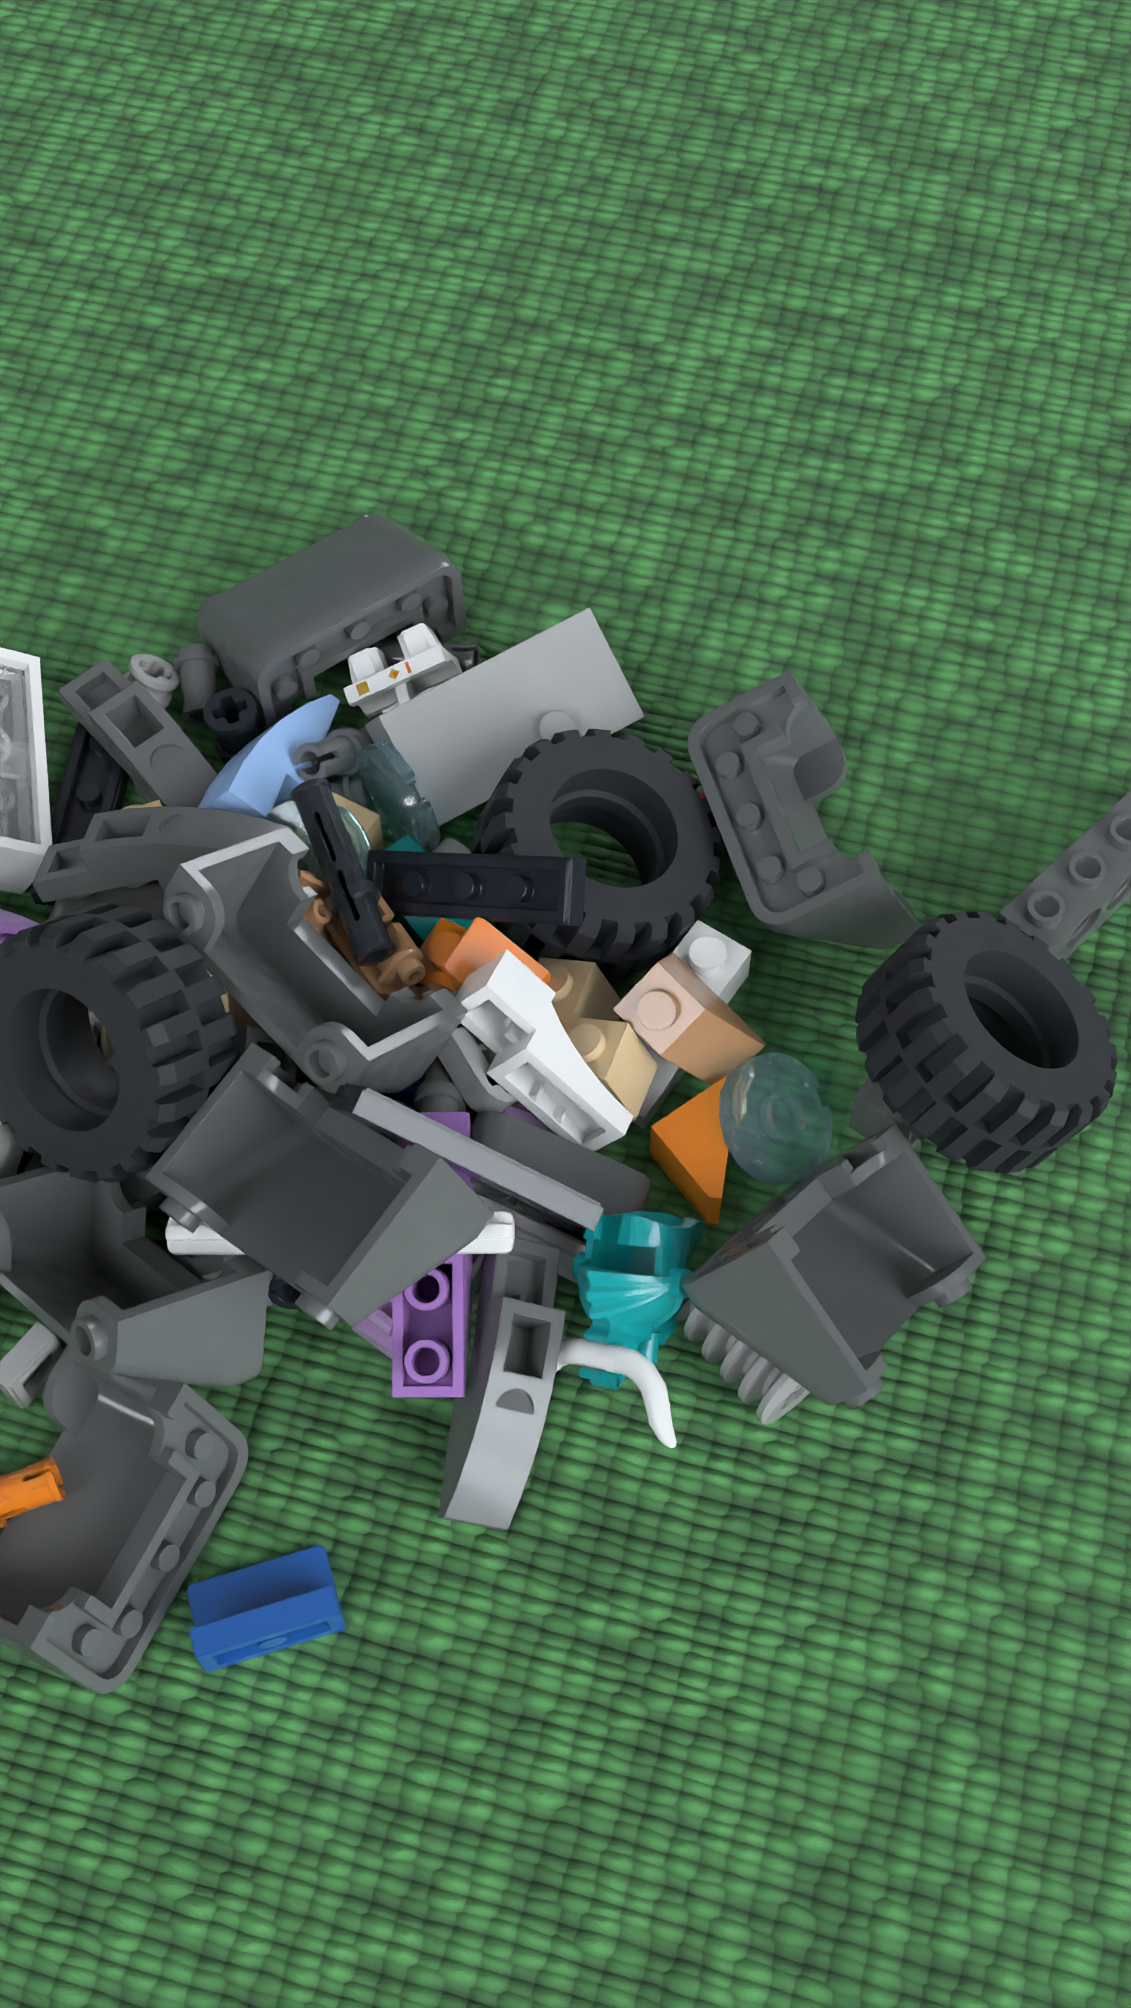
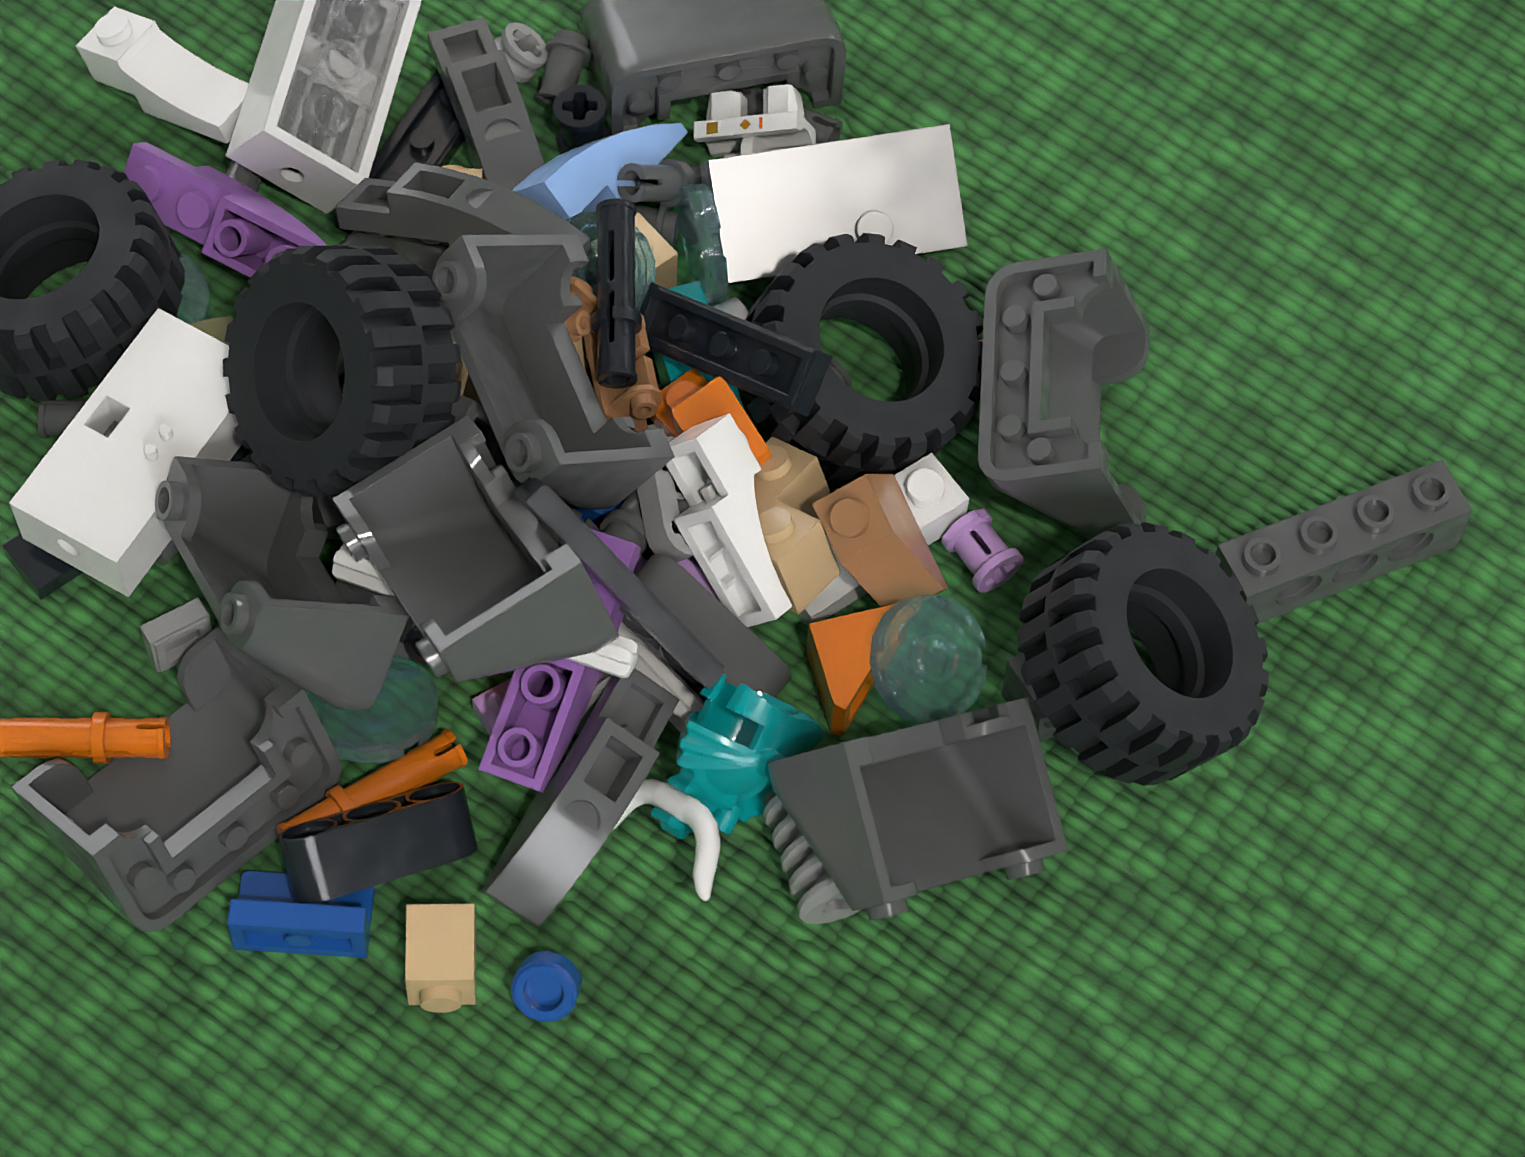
camera: 15 degrees right, 0 degrees up
none -> orange pin [276,728,468,835]
none -> black beam [278,782,478,904]
none -> clear light blue tile [308,655,439,764]
none -> tan brick [405,904,476,1013]
none -> blue tile [511,951,582,1022]
none -> lavender bush [941,508,1024,593]

